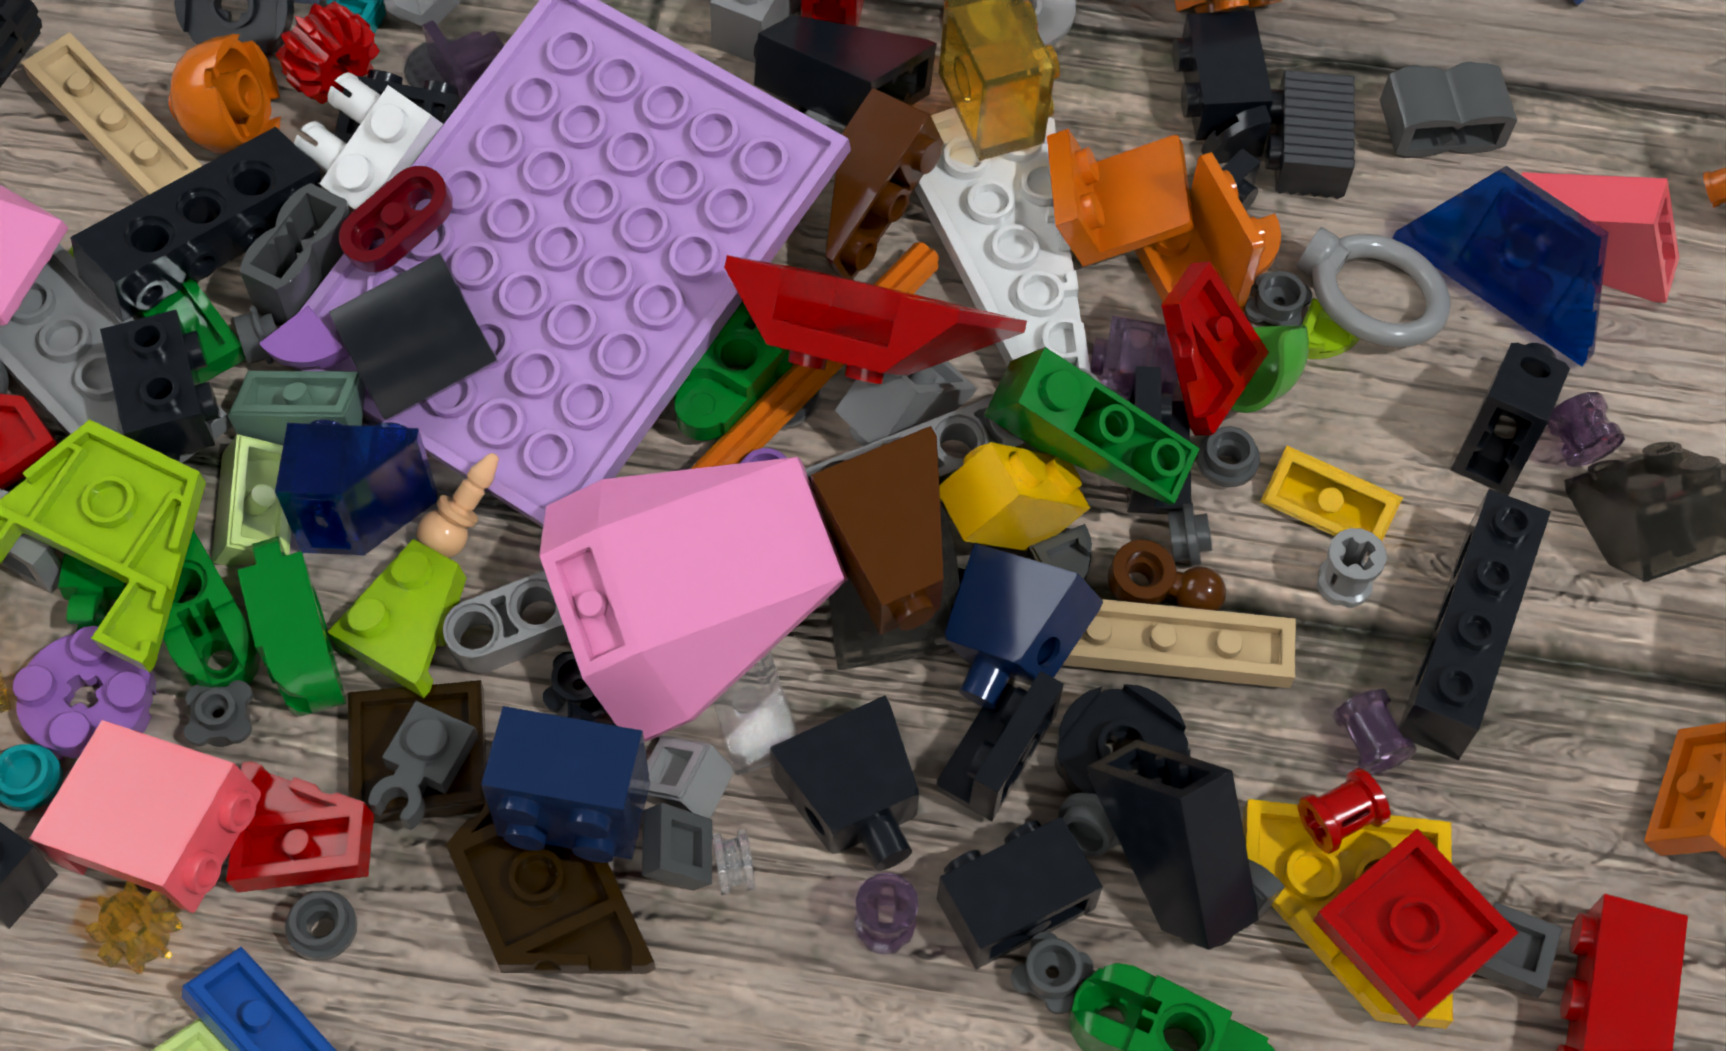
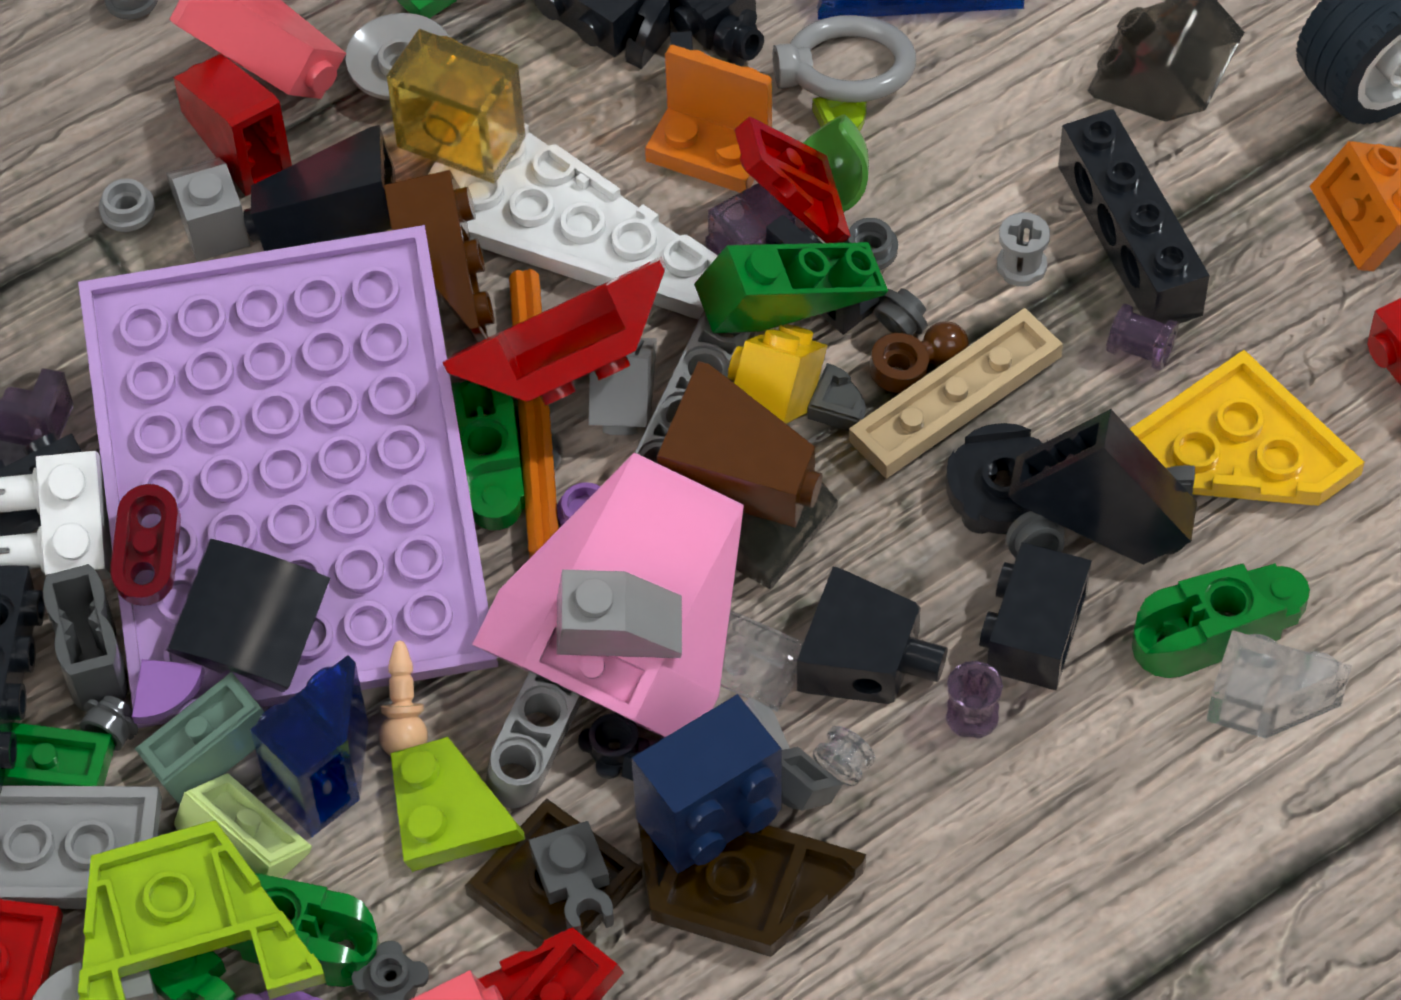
camera: 40 degrees left, 5 degrees down
black brick [100,310,220,455] -> none
green piece [237,536,346,717] -> none
black bracket [936,671,1064,822] -> none
dark blue torso [945,543,1103,709] -> none
dark grey plate [1011,932,1094,1014] -> none
orange bracket [1047,128,1194,267] -> none
dark grey plate [1245,271,1313,326] -> none
yellow slope [1260,445,1403,552] -> none
red bush [1297,768,1391,854] -> none
red plate [1313,828,1518,1028] -> none
black torso [1451,342,1570,496] -> none
dark grey plate [1475,902,1562,998] -> none
clear purple wheel [1546,392,1625,467] -> none
none -> light grey slope [557,569,682,658]
none -> black plate [713,9,764,67]

